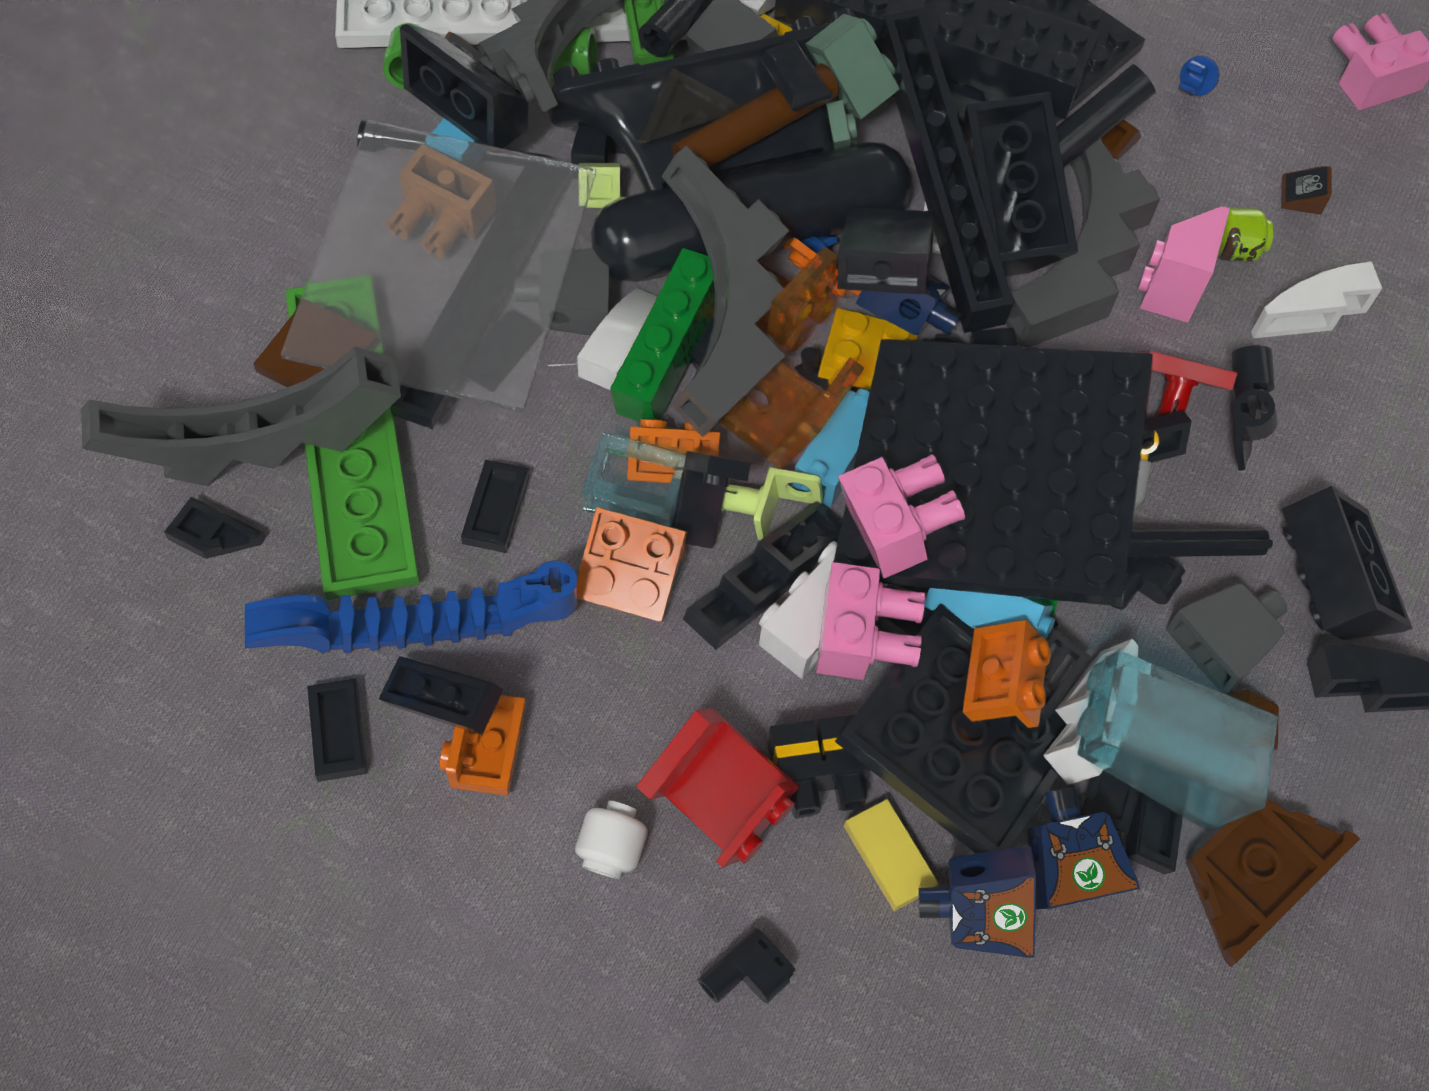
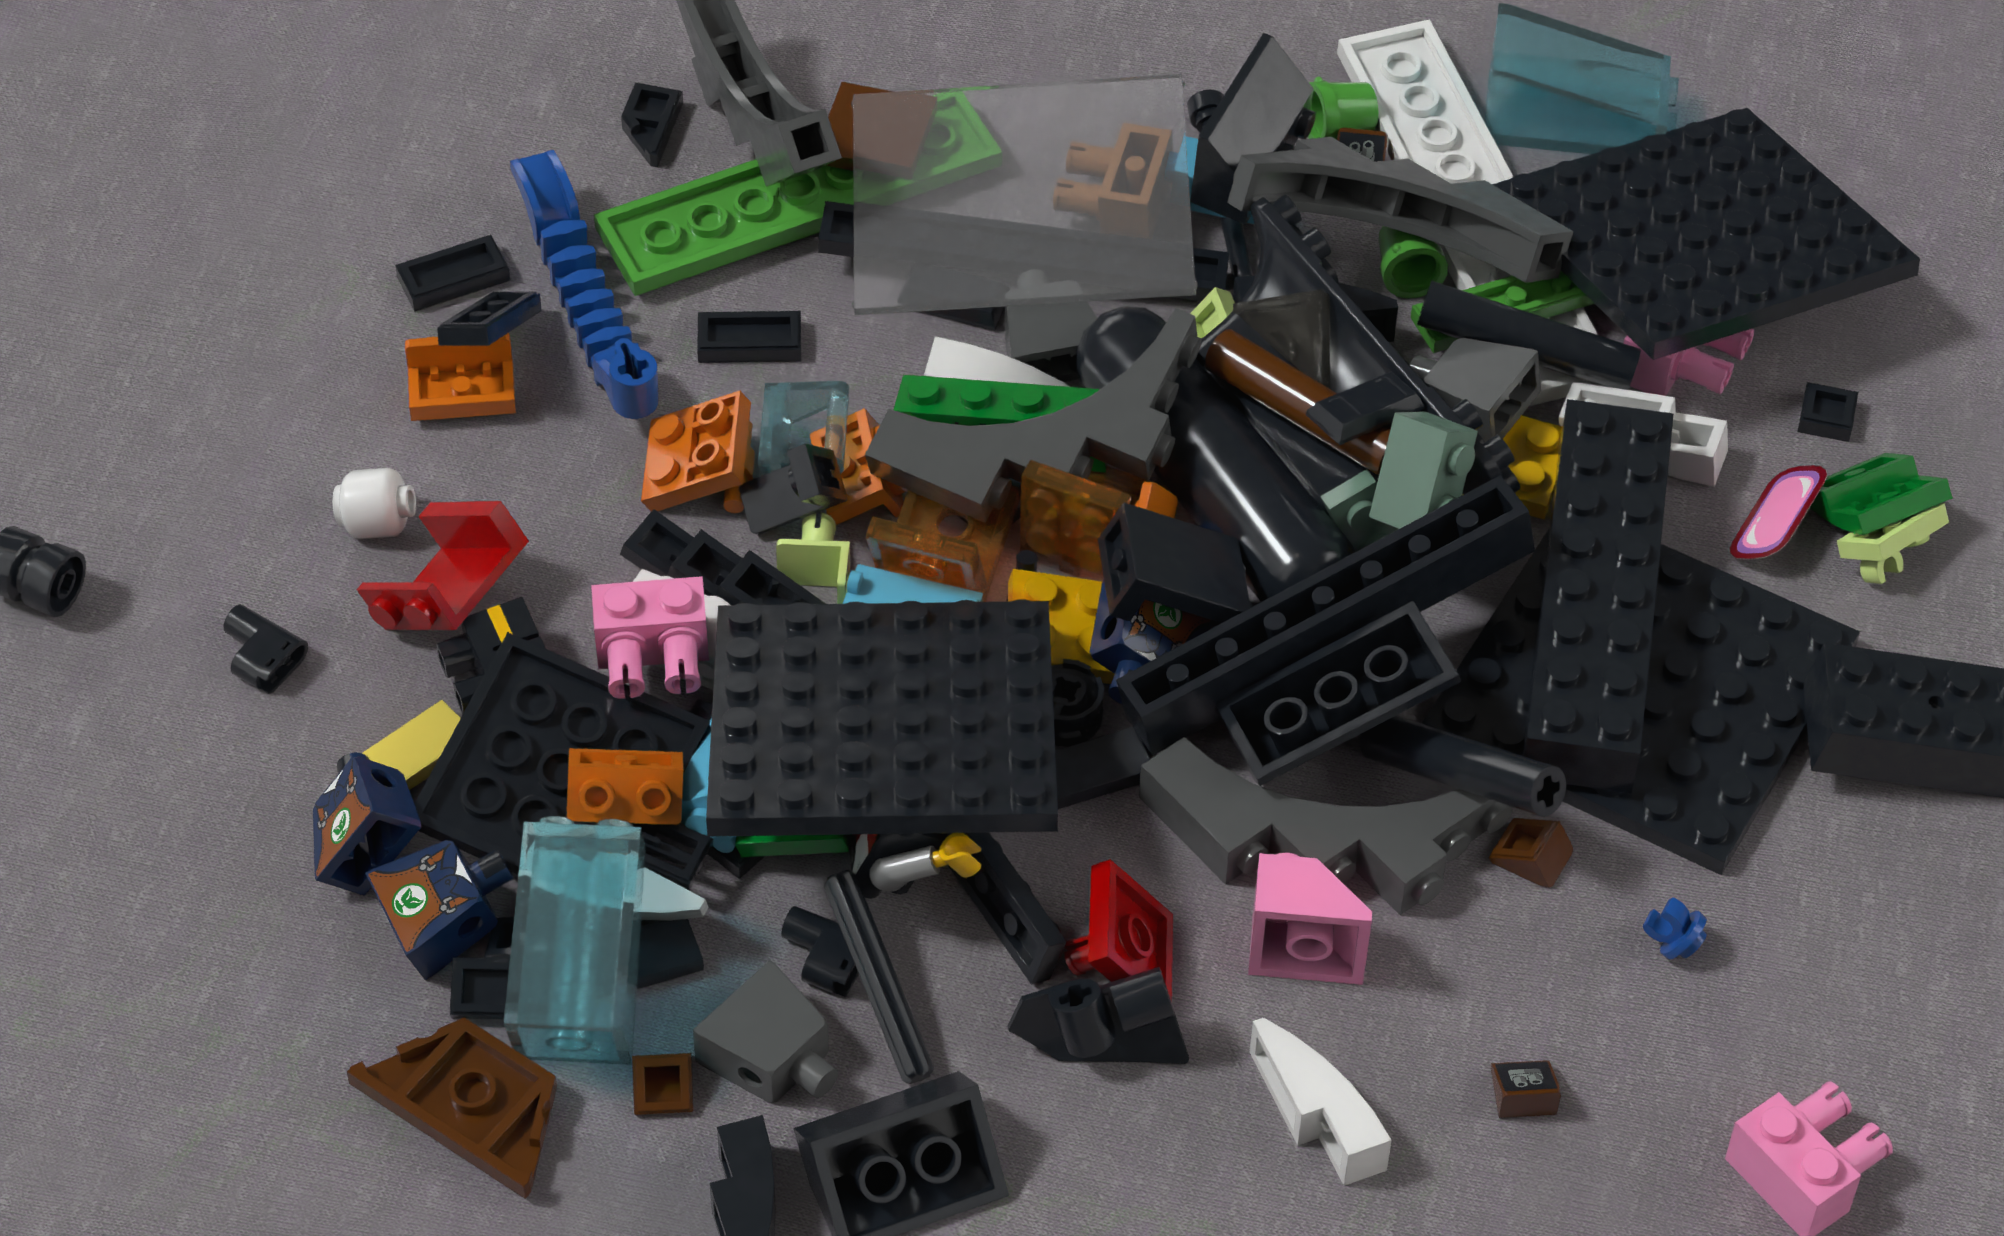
camera: 80 degrees right, 10 degrees down
bright pink brick [838,454,965,579] -> none
lime head [1218,208,1273,262] -> none

